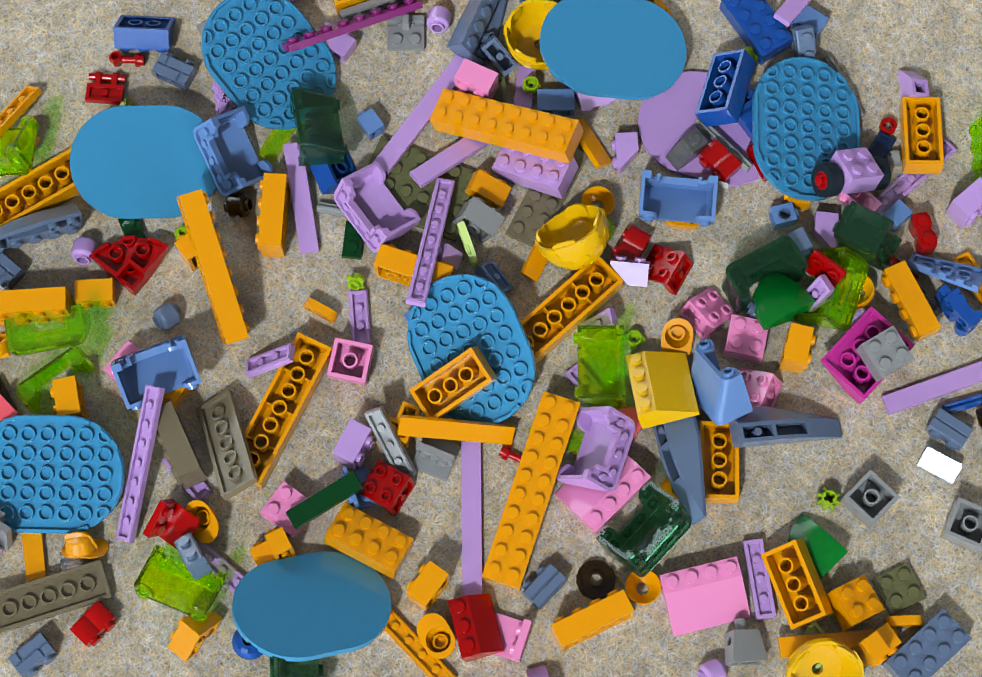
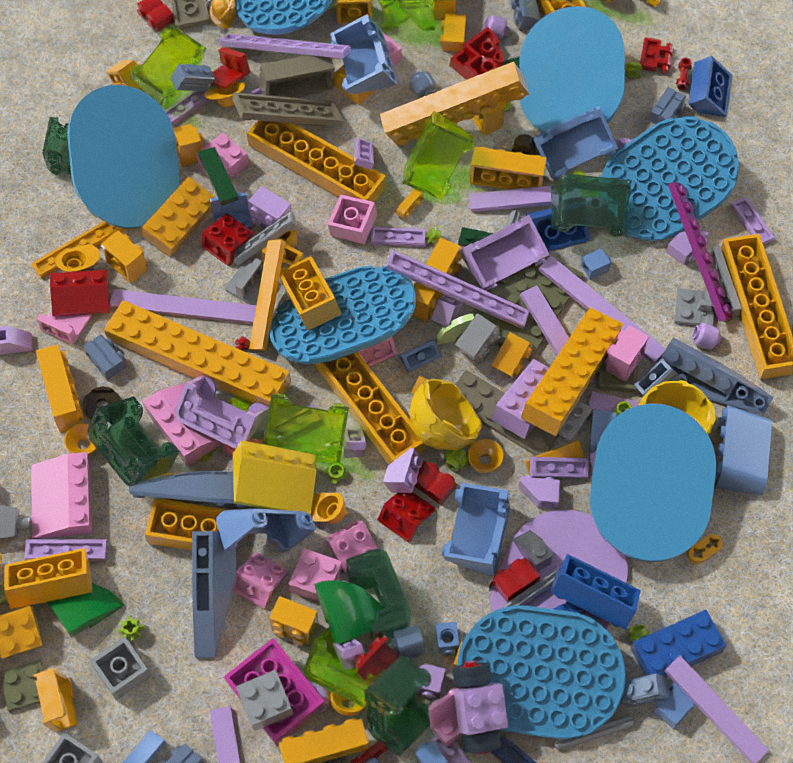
camera: 95 degrees right, 10 degrees down
none -> light orange piece [33,668,79,732]
none -> clear neon green windscreen [402,111,475,200]
none -> lavender tile [530,457,589,478]

